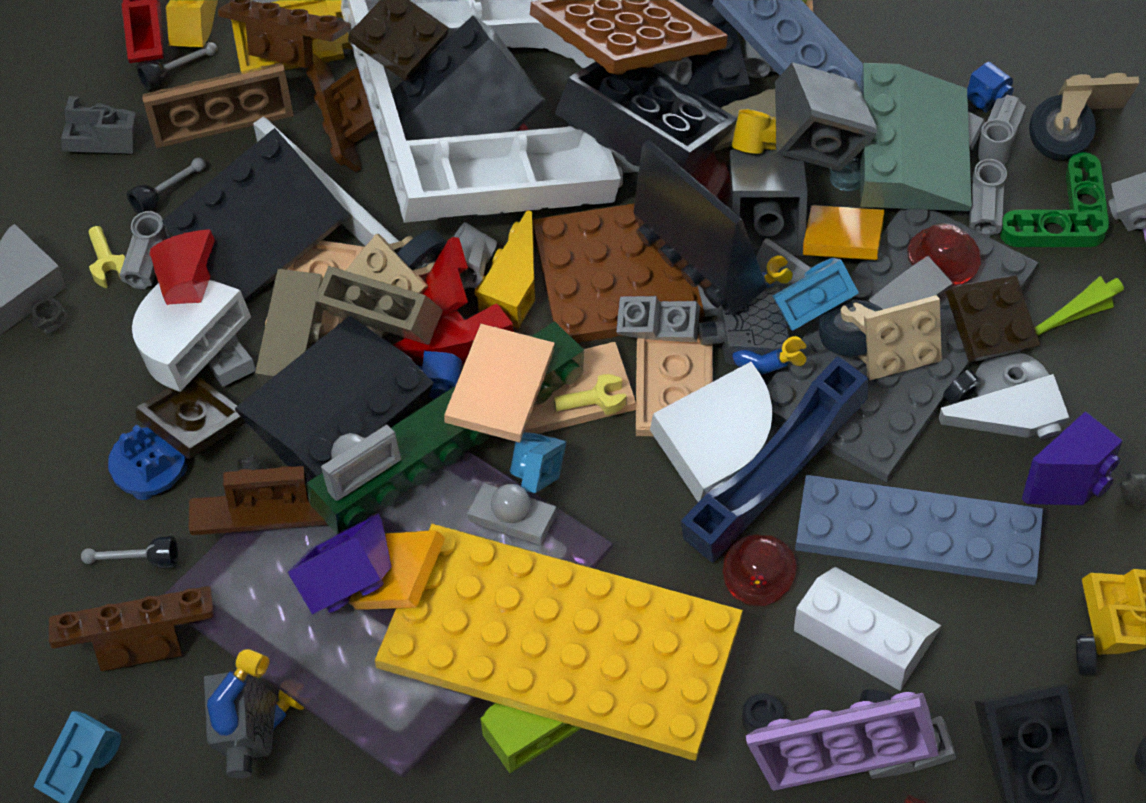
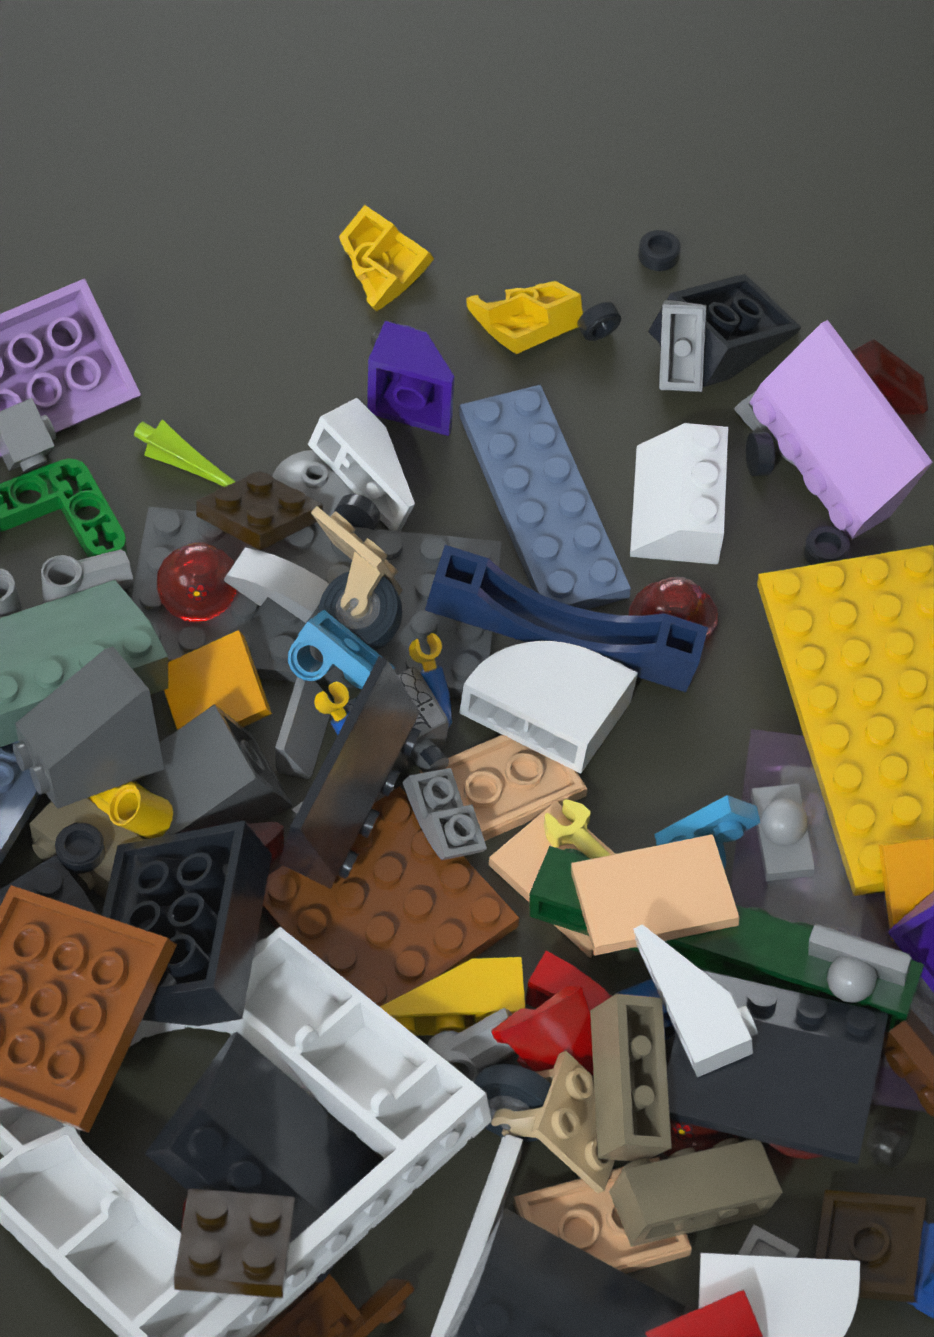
camera: 125 degrees left, 0 degrees up
none -> black tile [55,823,105,873]
none -> white slope [633,925,758,1077]
none -> light grey slope [659,300,706,392]

